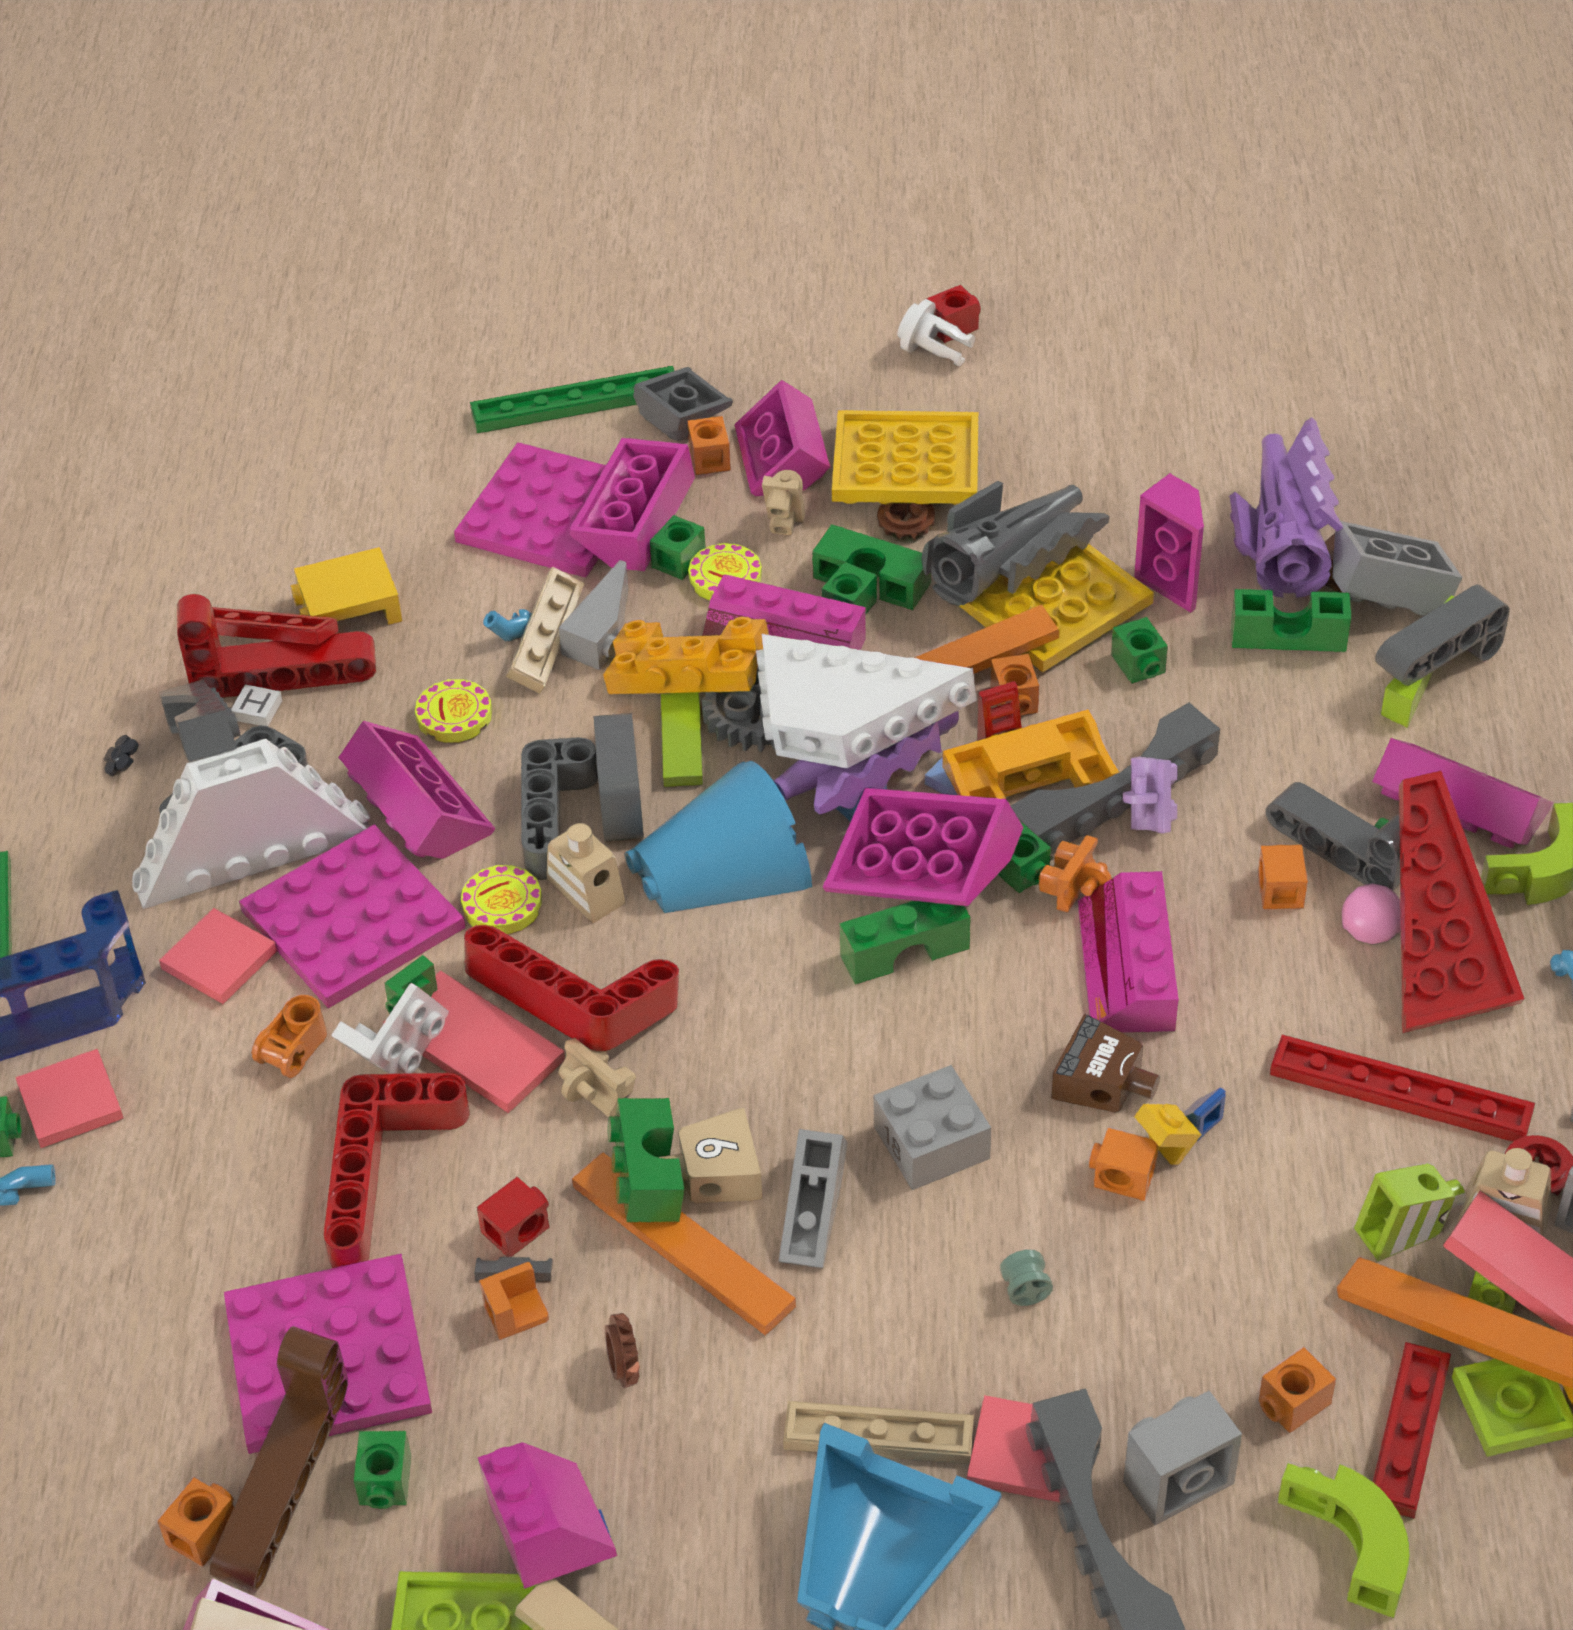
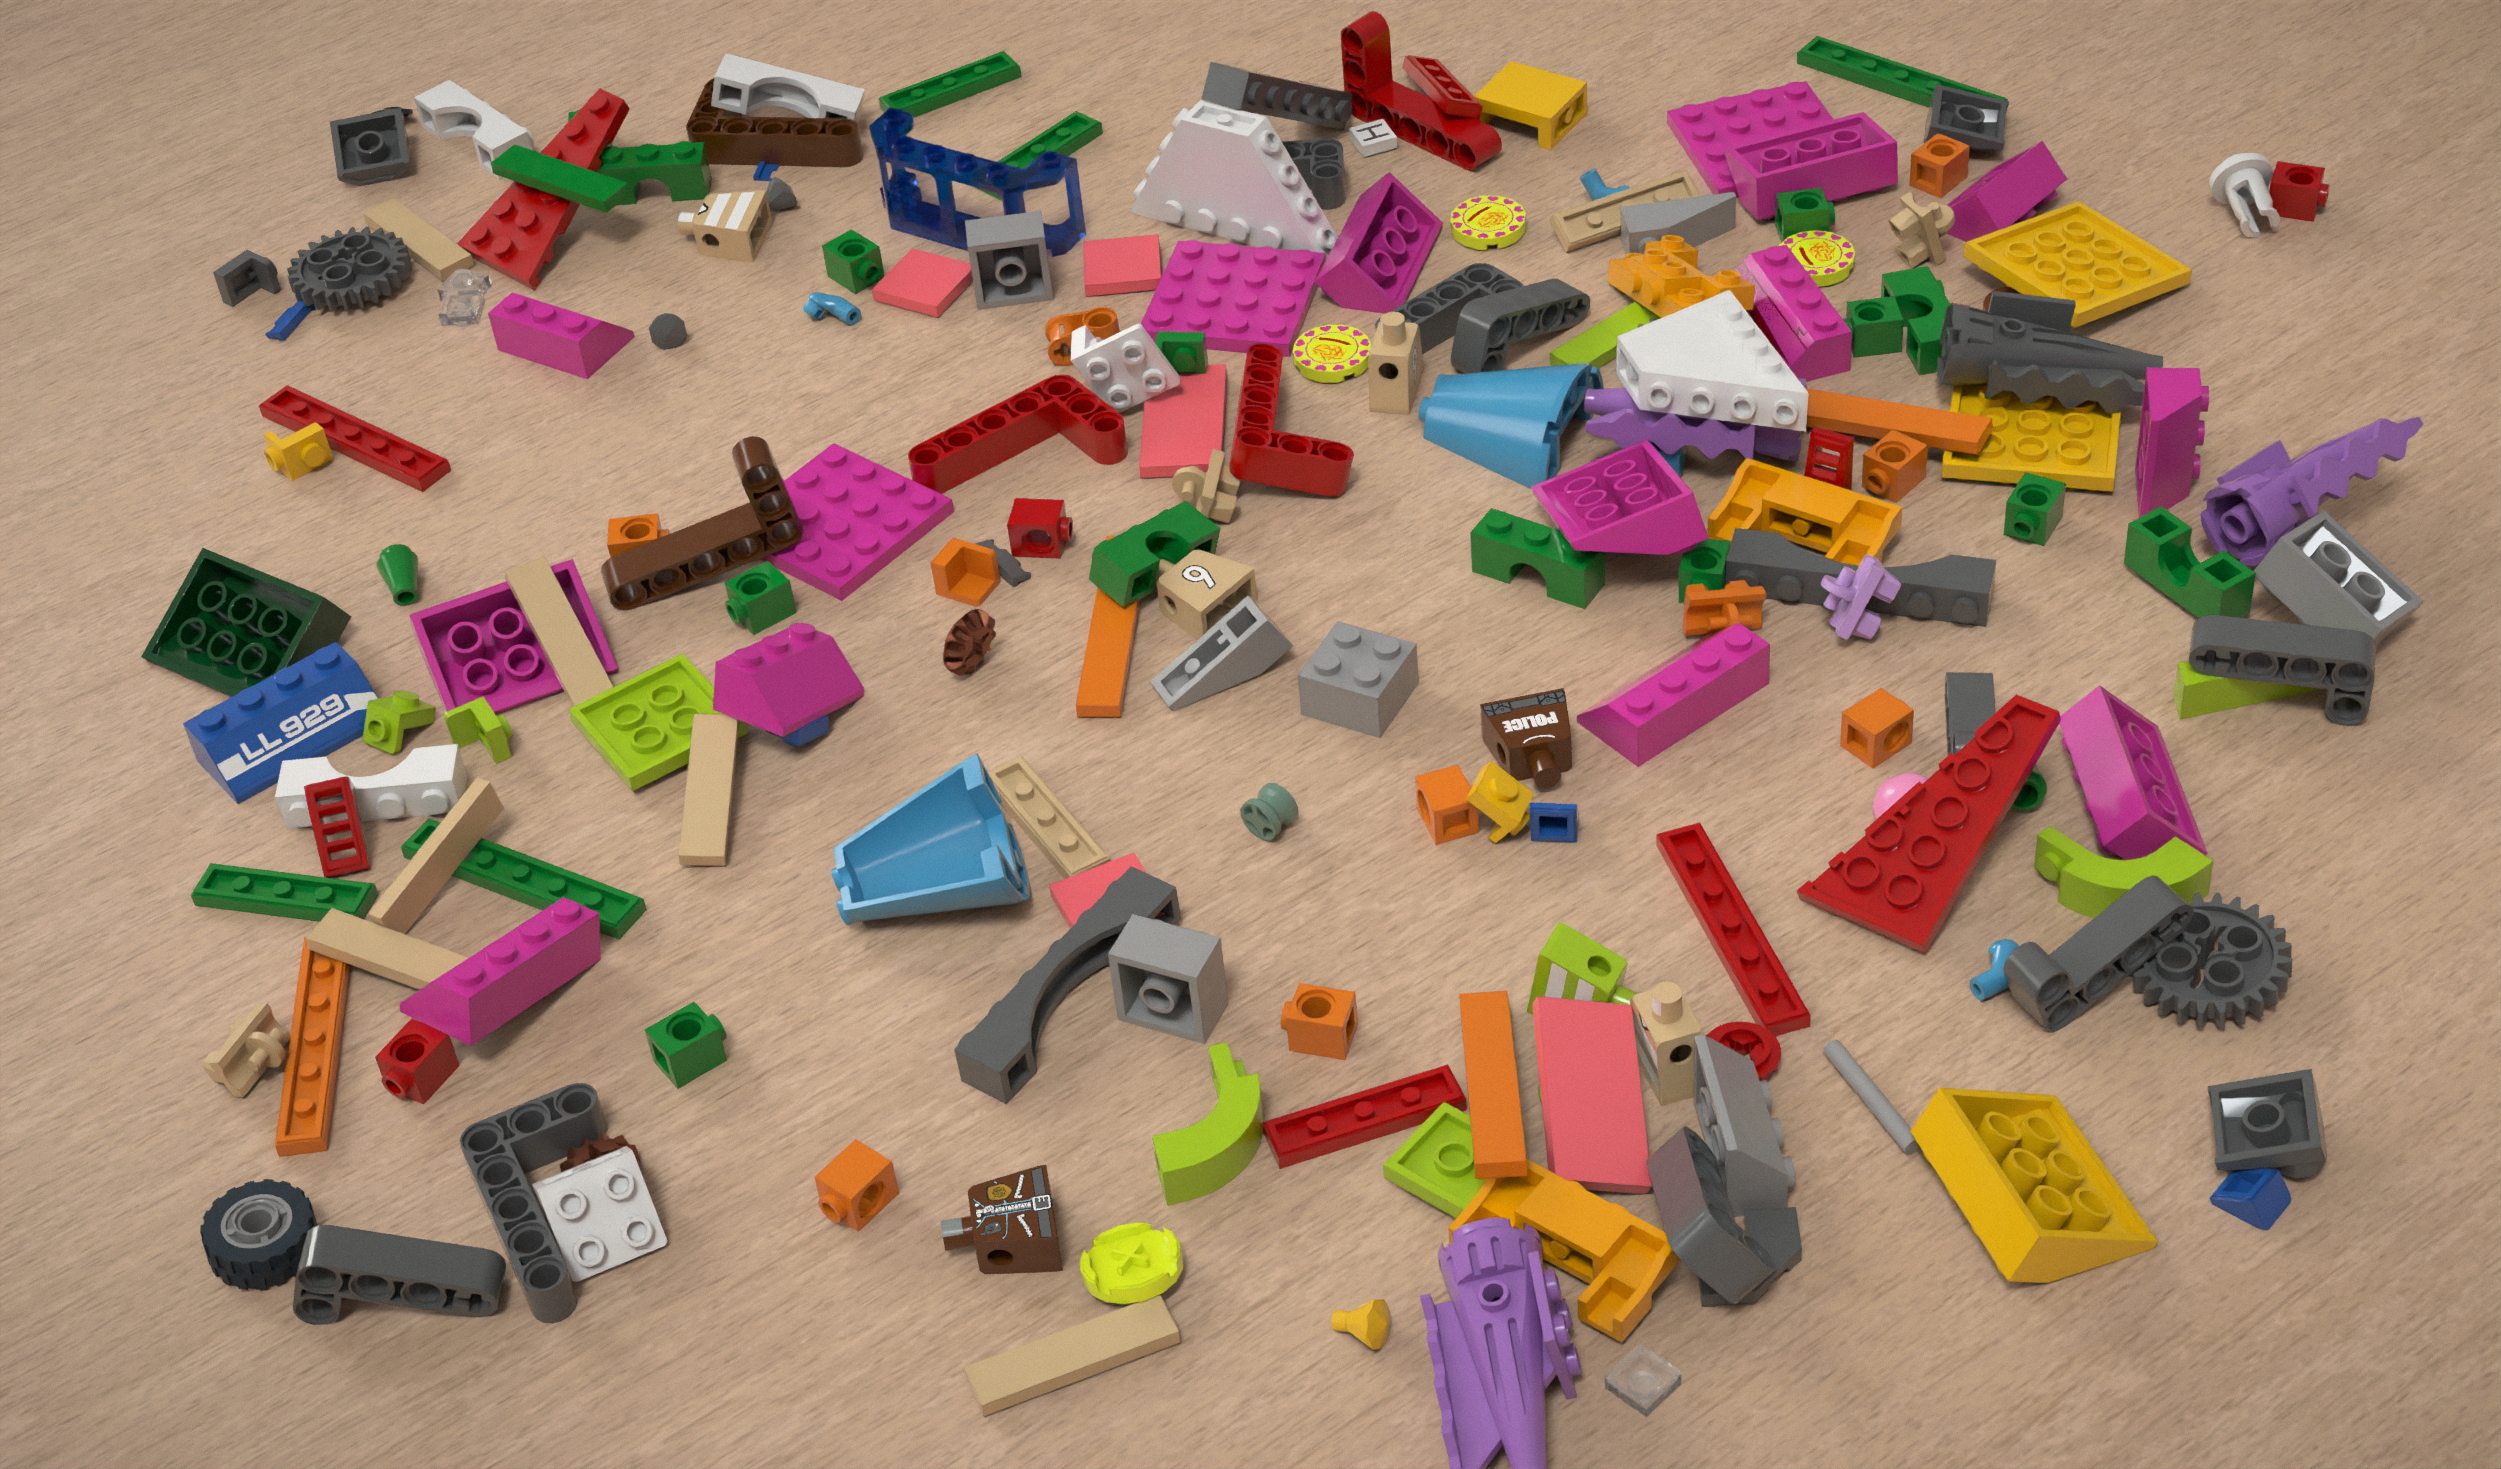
camera: 55 degrees right, 5 degrees down
none -> light grey brick [965,211,1054,310]

